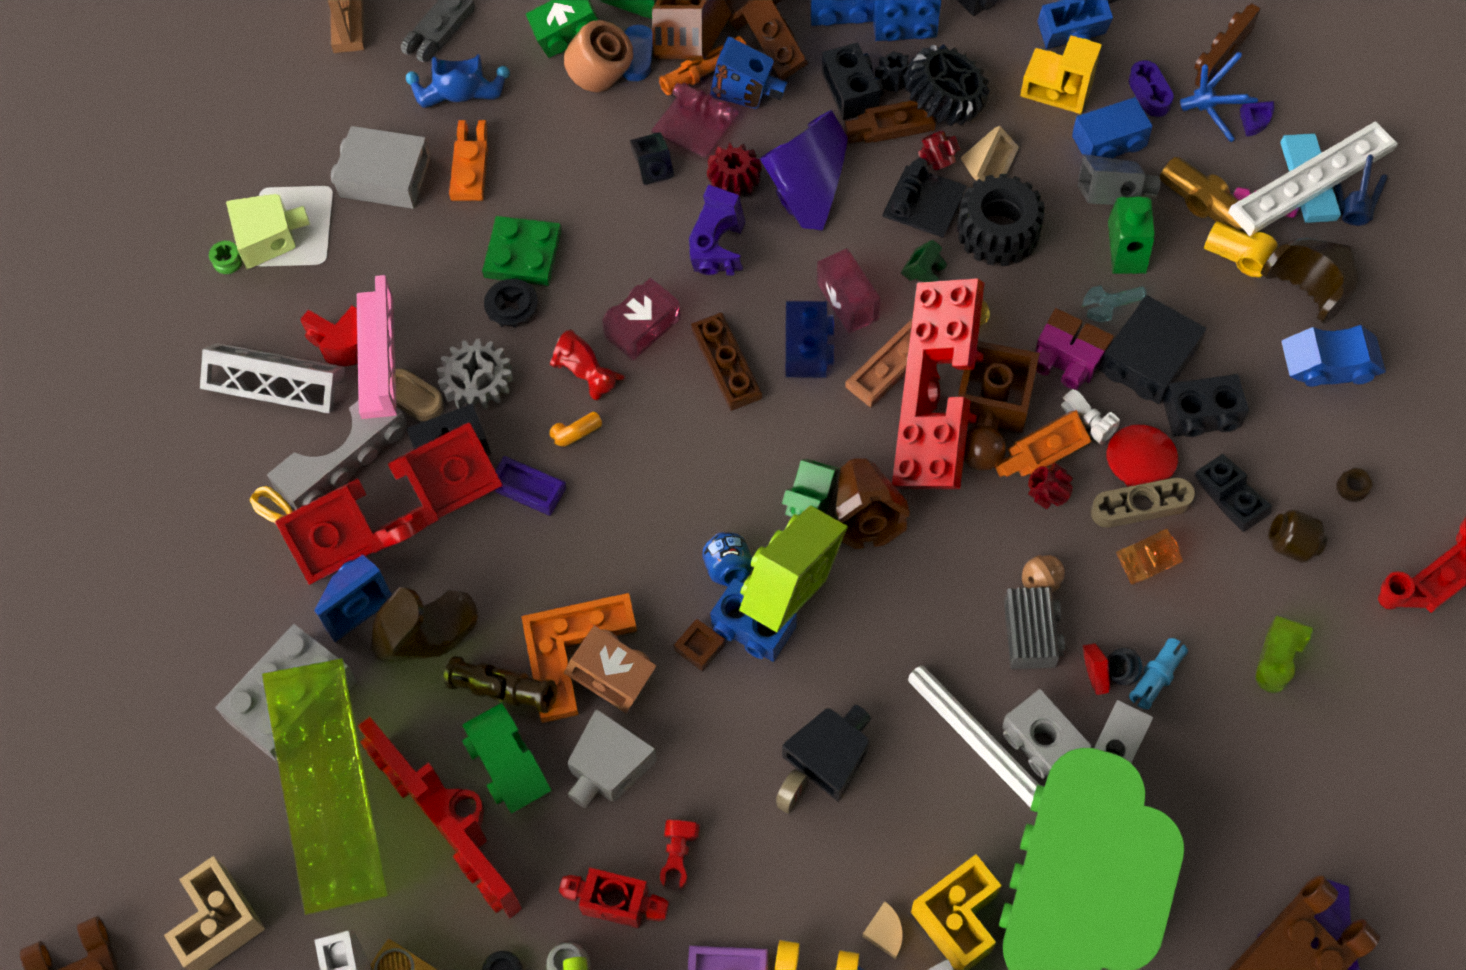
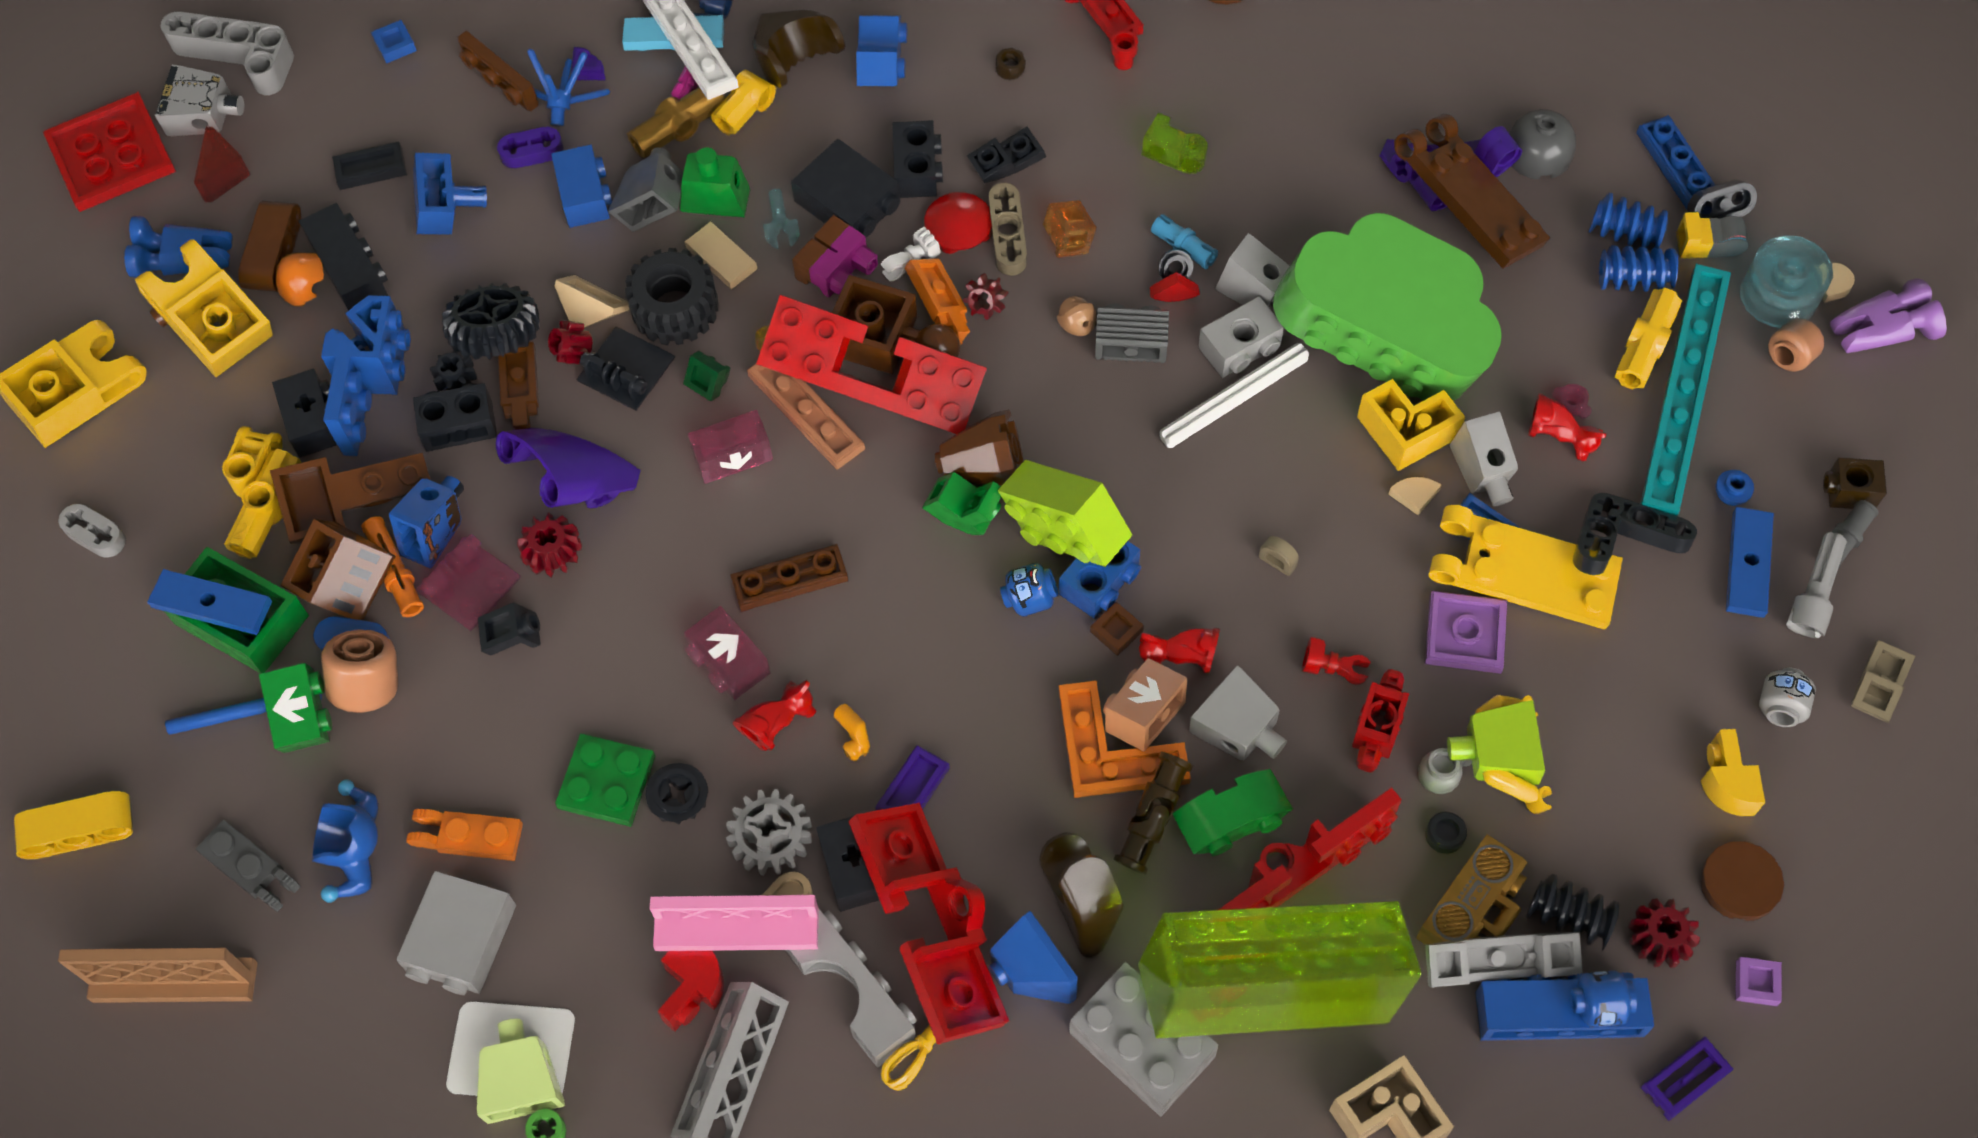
camera: 85 degrees left, 0 degrees up
dark purple tile [689,184,746,276] -> none
black torso [782,705,872,802] -> none
clear blue brick [785,301,834,378] -> none
yellow brick [1020,36,1102,114] -> none
dark brown head [1268,509,1327,563] -> none
none -> tan tile [685,221,757,290]
none -> red animal [1139,628,1220,673]

